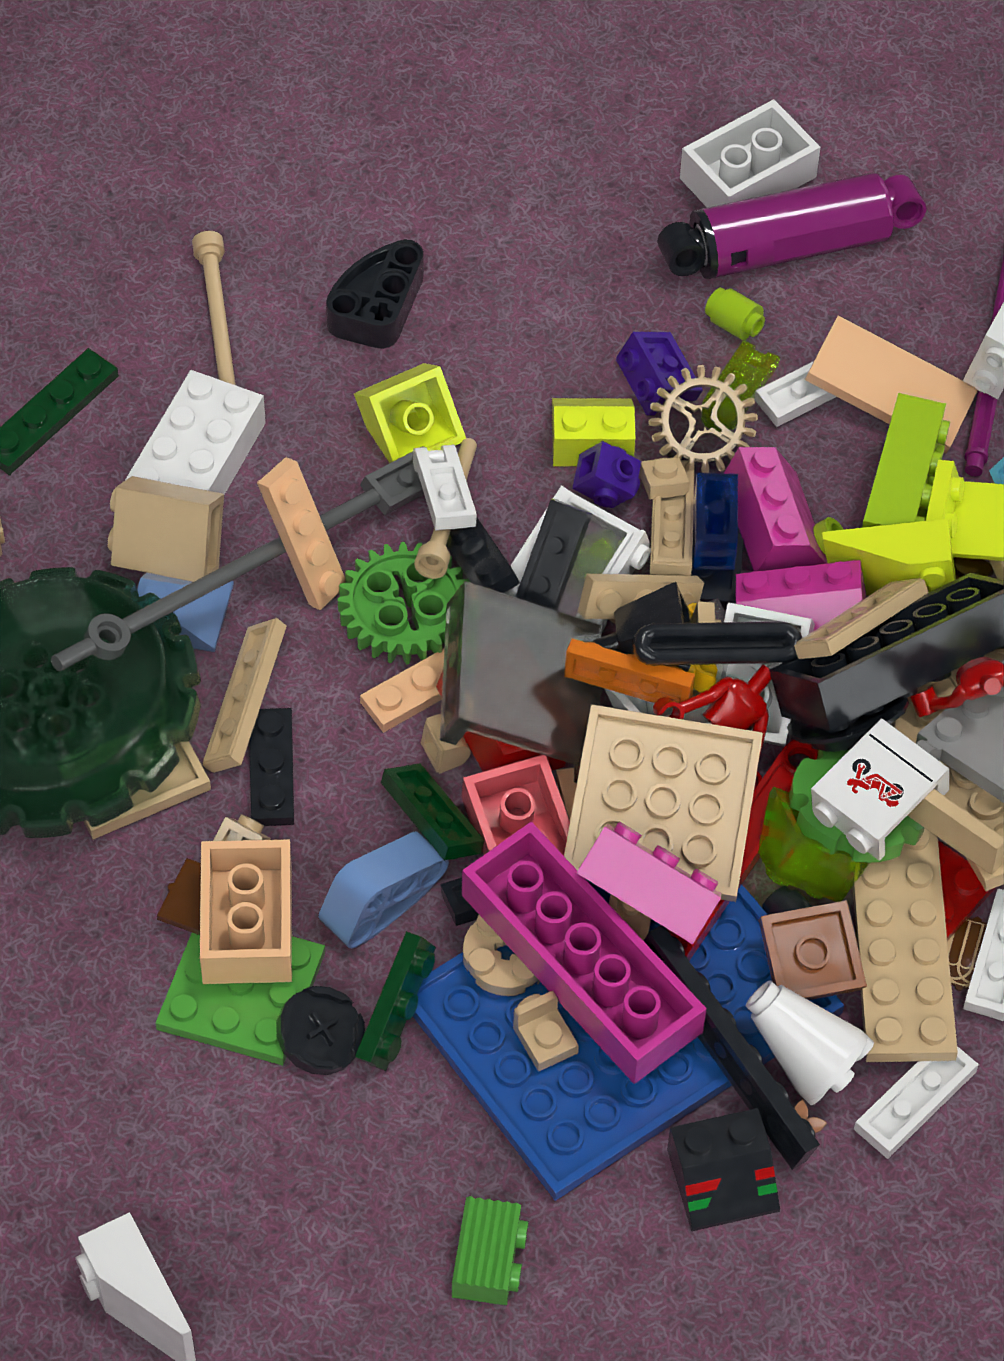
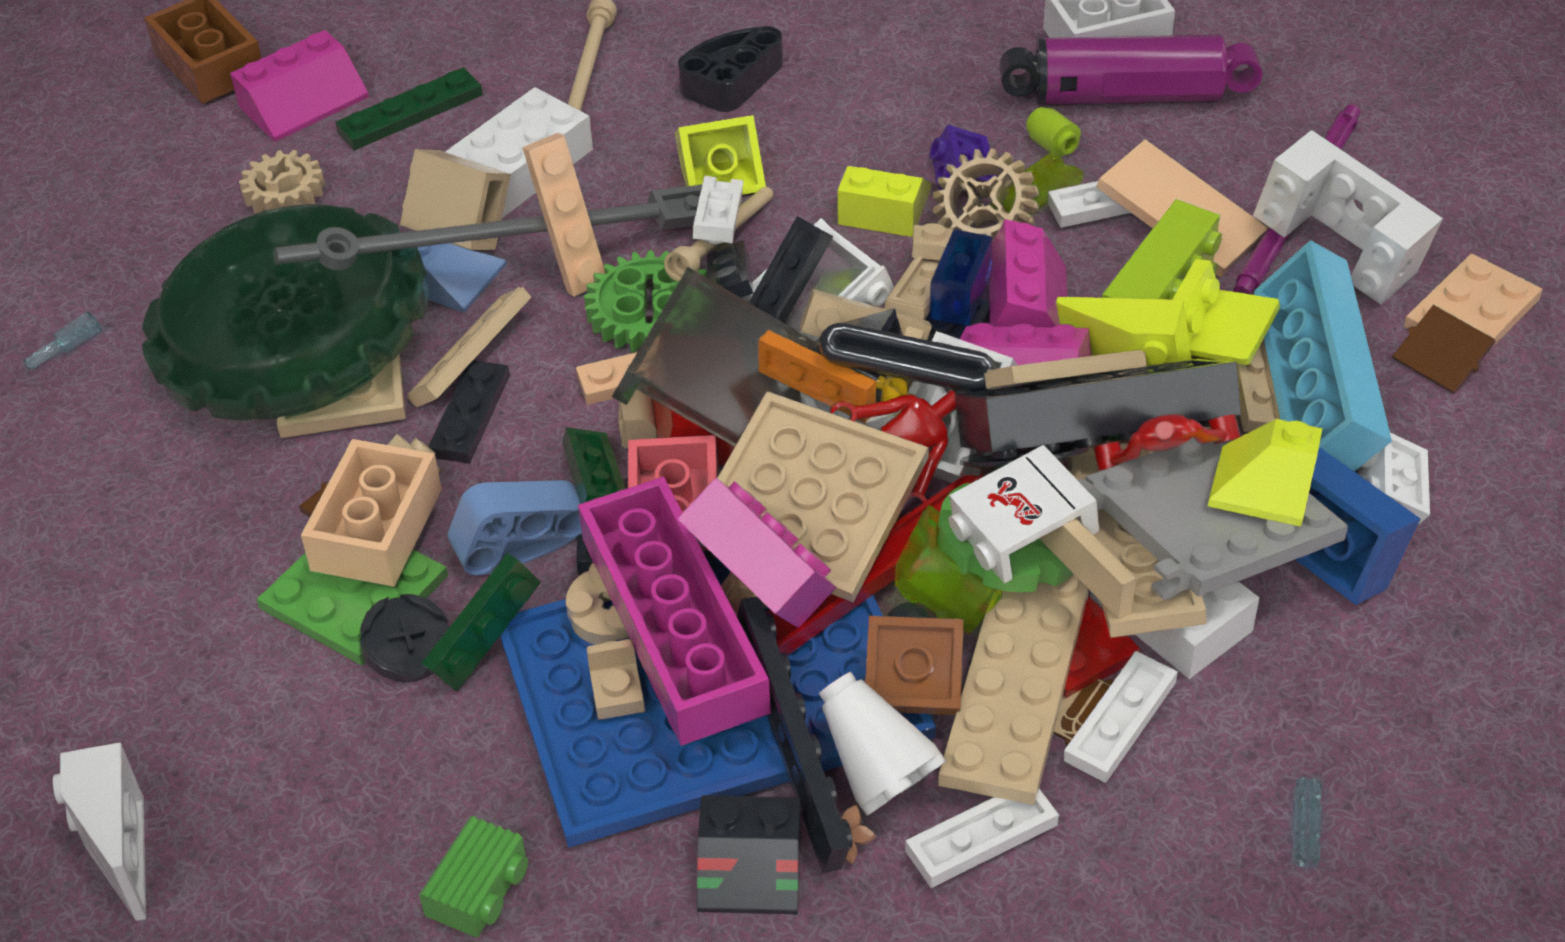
camera: 20 degrees right, 10 degrees down
dark purple brick [572,441,642,508] -> none

